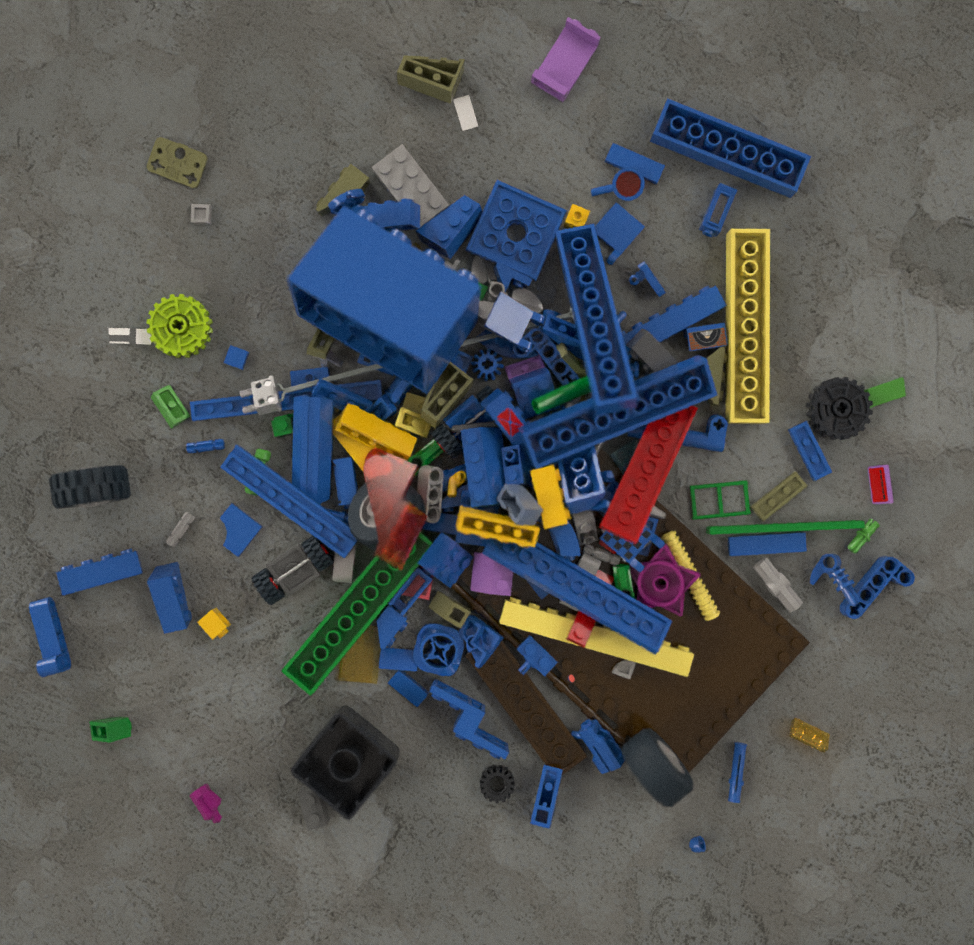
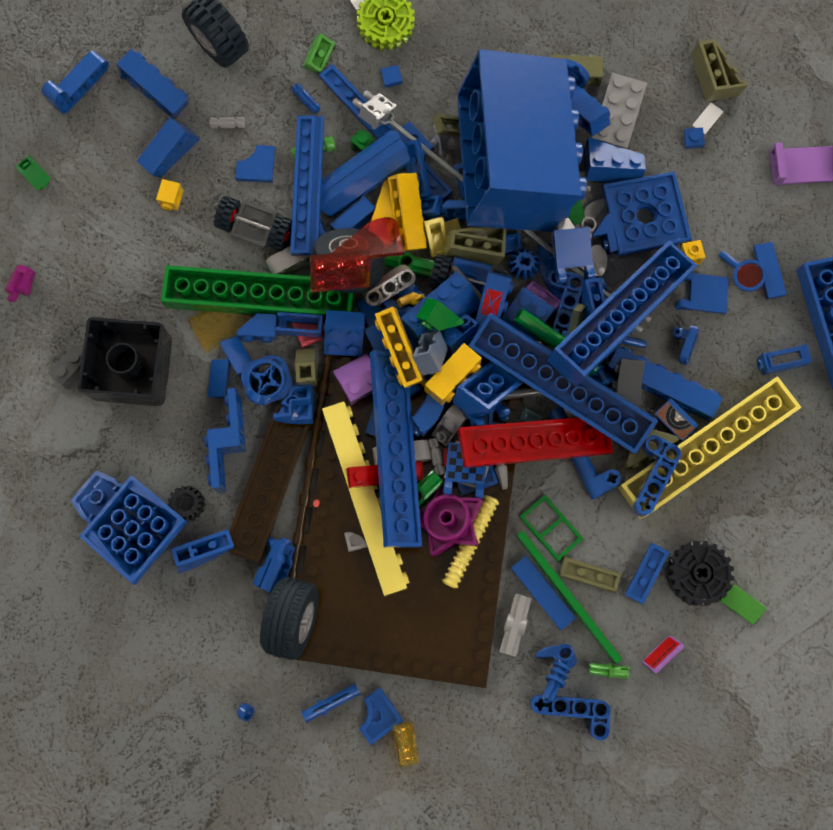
camera: 60 degrees right, 10 degrees down
blue plate [516,635,558,676] -> none
none -> blue wedge [71,470,187,585]
none -> blue tile [359,687,404,745]
none -> green slope [416,297,464,331]
none -> blue beam [632,435,681,517]
none -> blue plate [683,127,705,149]

